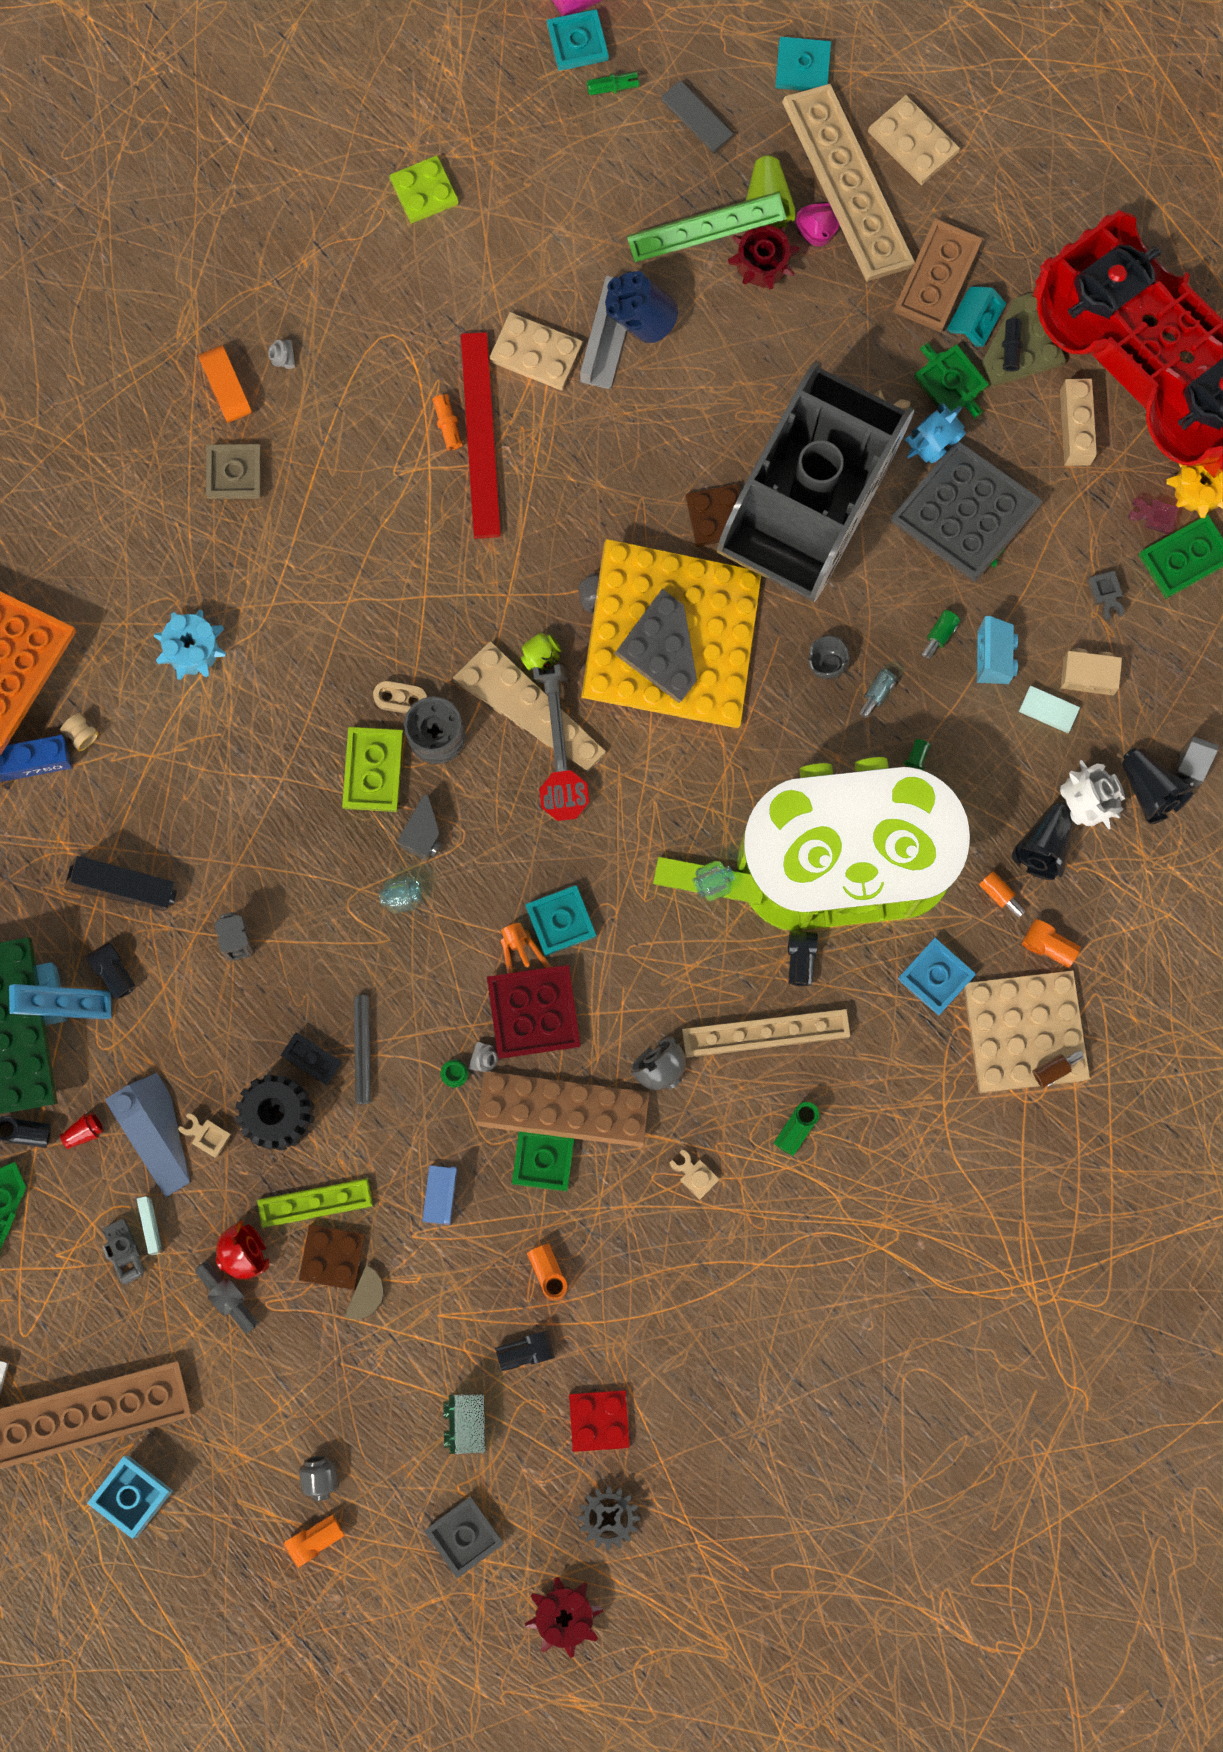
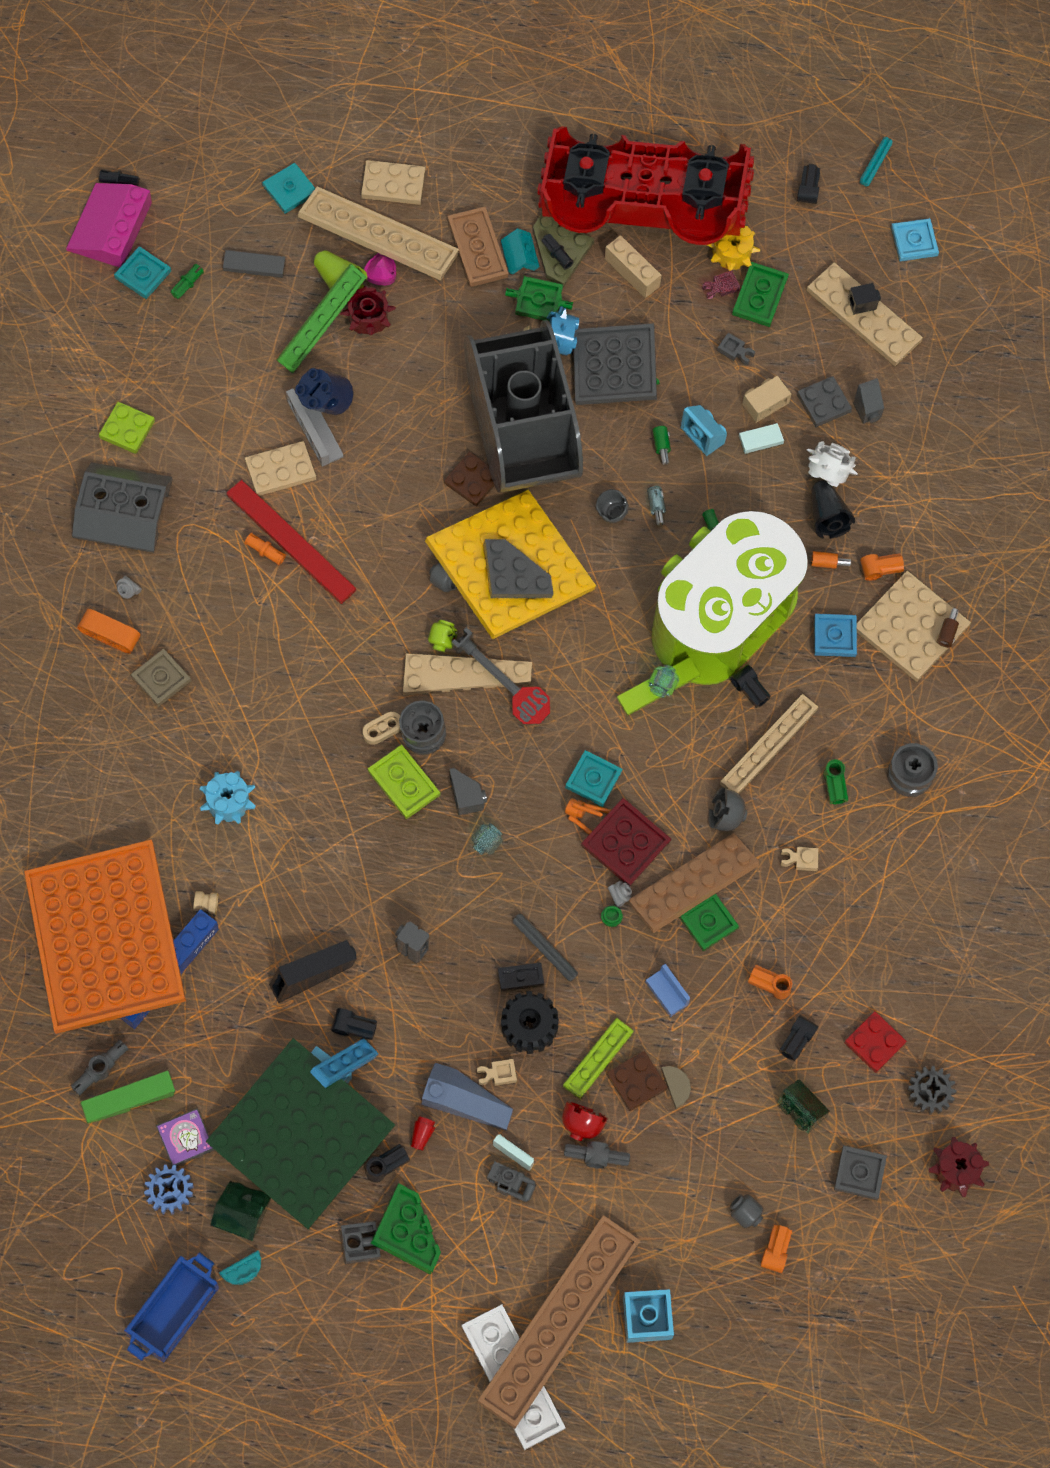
camera: 40 degrees left, 10 degrees down
black cone [1122,748,1193,824] -> none
none -> dark grey slope [72,462,173,553]
none -> dark grey plate [797,376,852,428]
none -> dark grey wheel [887,743,938,797]

